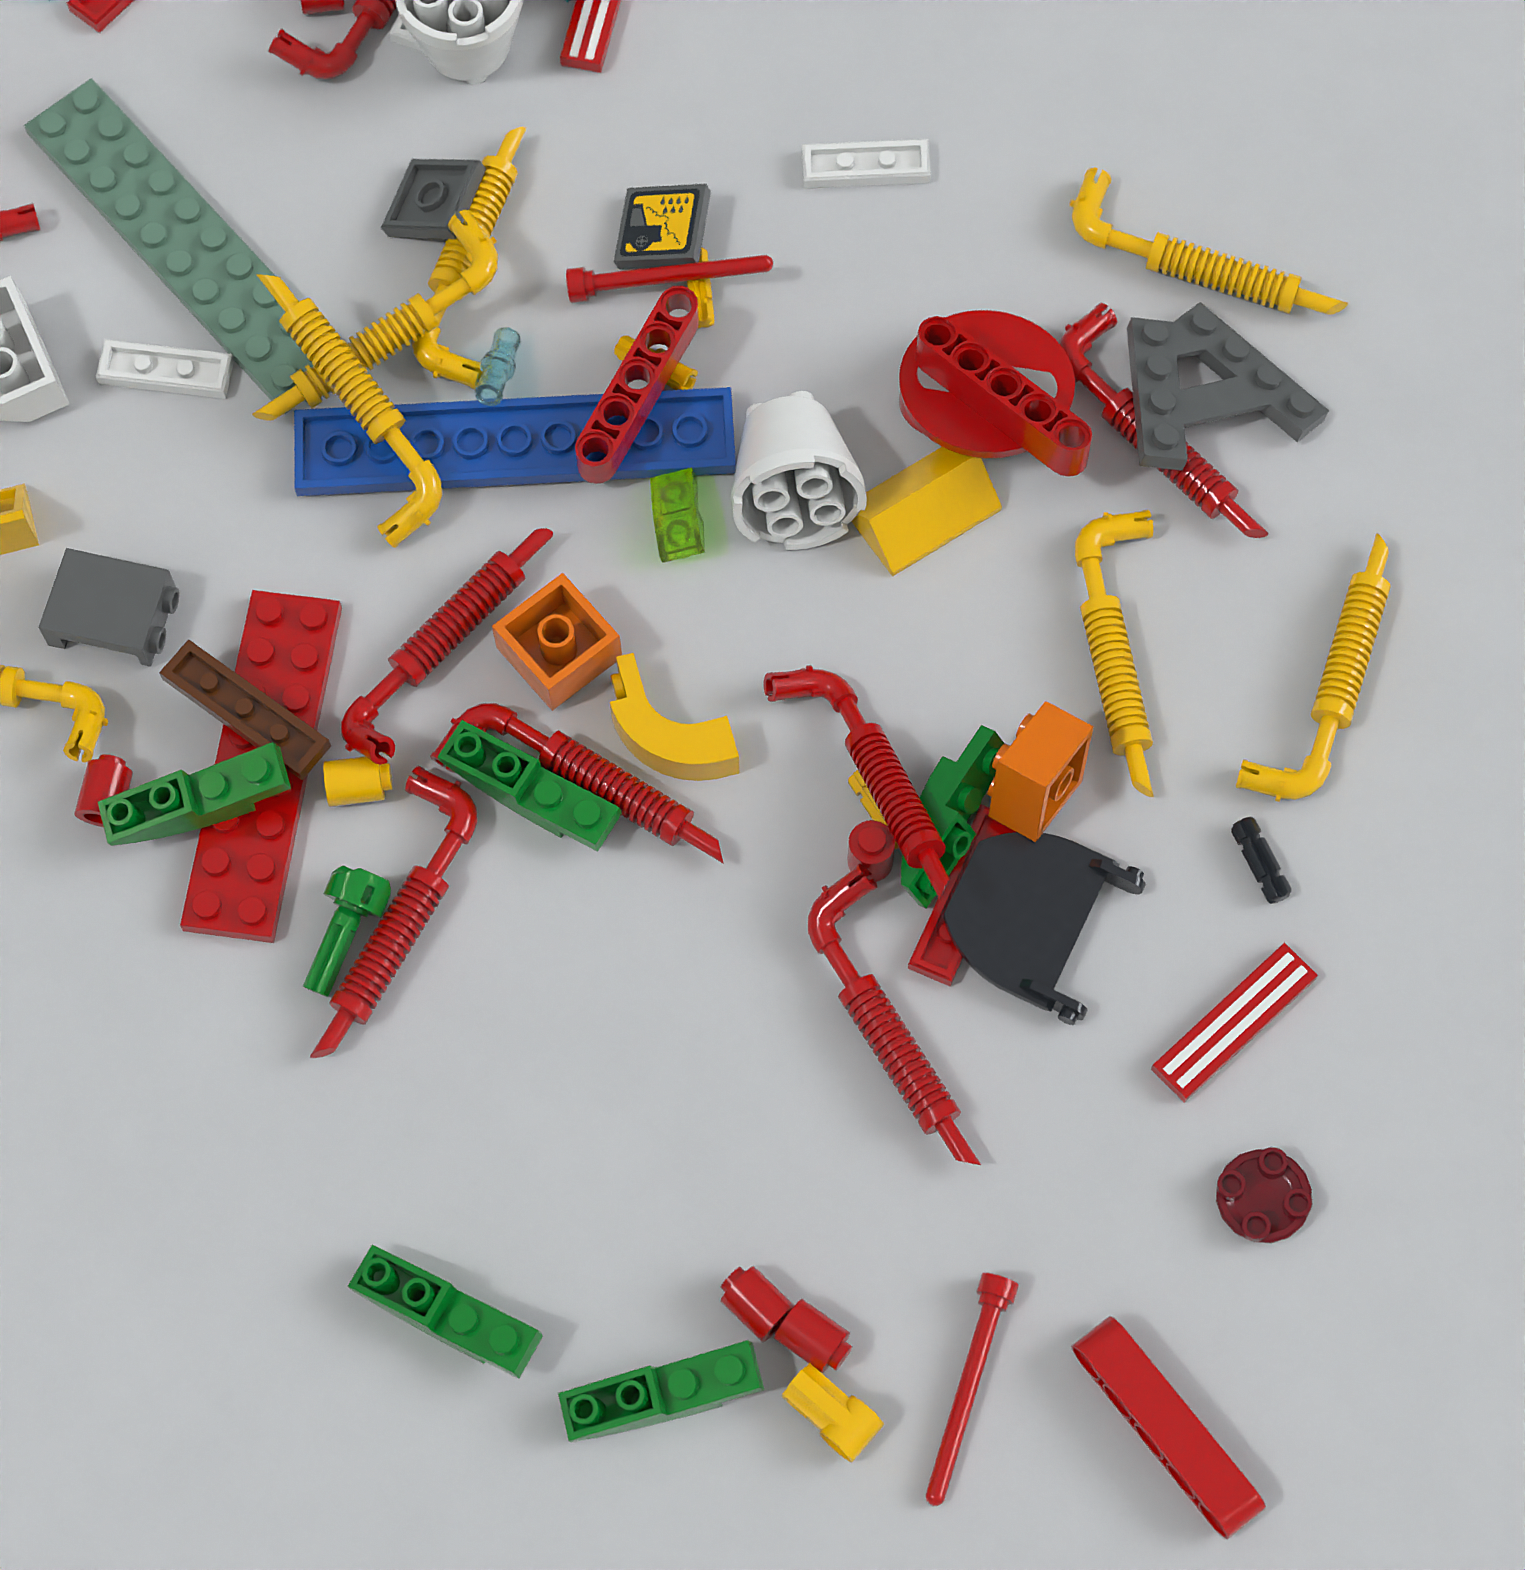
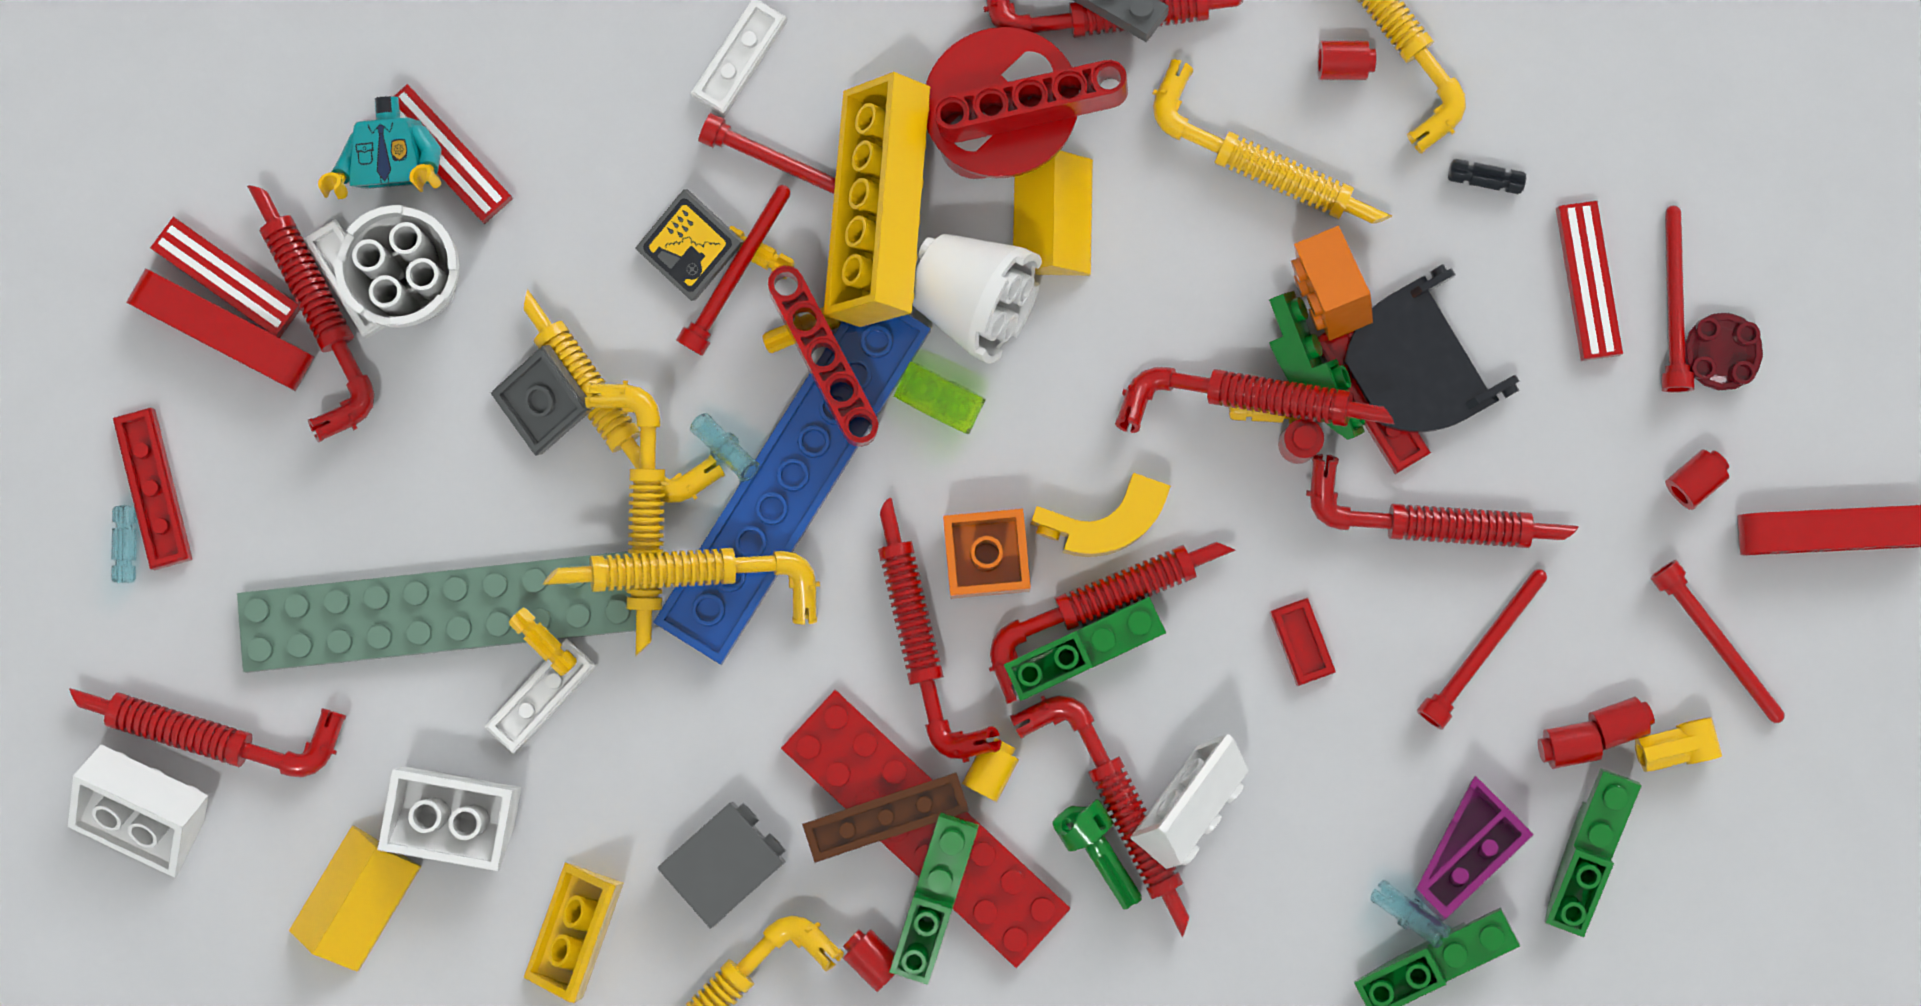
camera: 55 degrees left, 15 degrees up
none -> yellow axle [509,608,577,676]
none -> red piece [698,113,835,194]
none -> yellow brick [823,72,930,327]
none -> white slope [1130,733,1249,869]
none -> red tile [1269,598,1336,686]
none -> red brick [1317,41,1376,80]
none -> clear light blue pin [1370,880,1451,949]
none -> magenta wedge [1414,775,1534,922]
none -> red piece [1417,569,1547,730]
none -> red piece [1661,205,1695,393]
none -> red brick [1665,449,1730,510]

